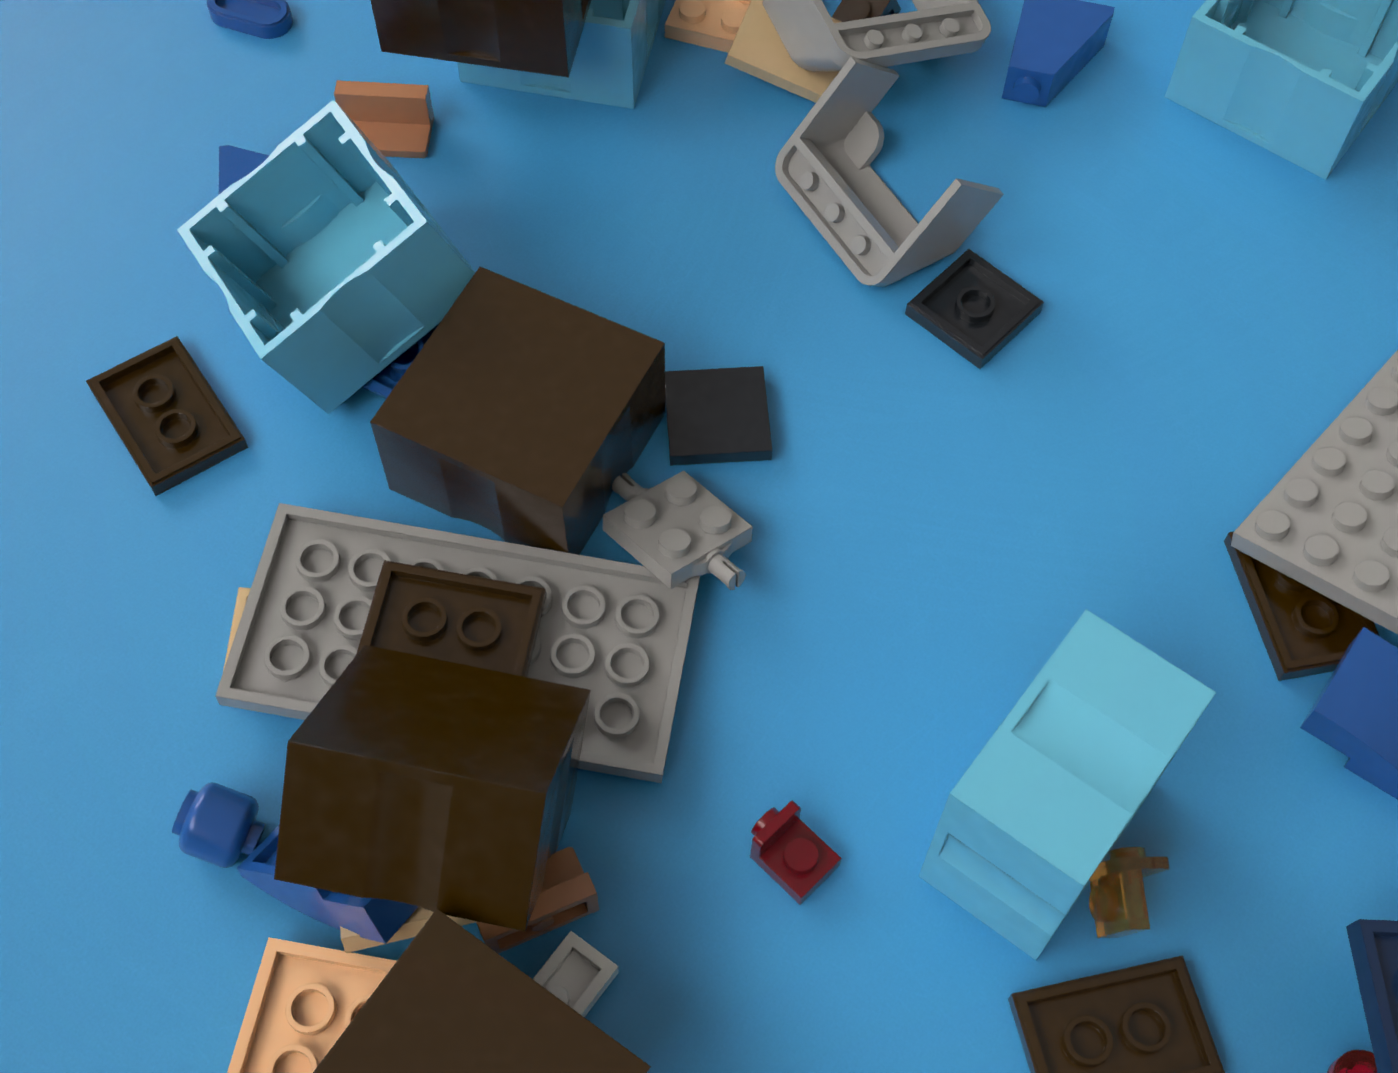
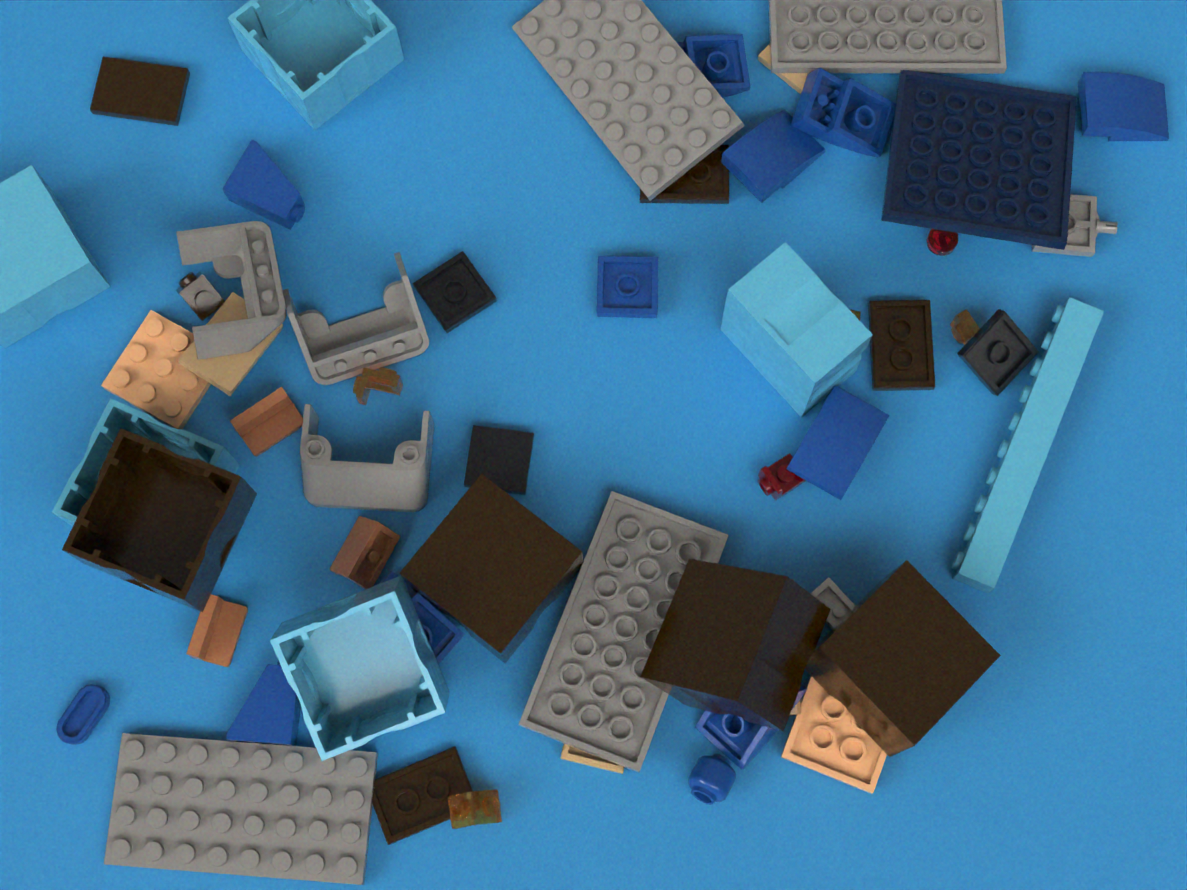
camera: 75 degrees left, 15 degrees up
dark brown tile [356,560,546,677] -> none
light grey plate [603,470,753,590] -> none
none -> light grey plate [104,733,378,885]
none -> nougat panel [230,387,303,457]
none -> light grey windscreen [300,404,434,512]
none -> nougat panel [330,516,401,589]
none -> clear orange bracket [353,367,403,405]
none -> clear orange bracket [448,789,502,829]
none -> blue plate [597,256,658,318]
none -> blue slope [787,385,890,500]

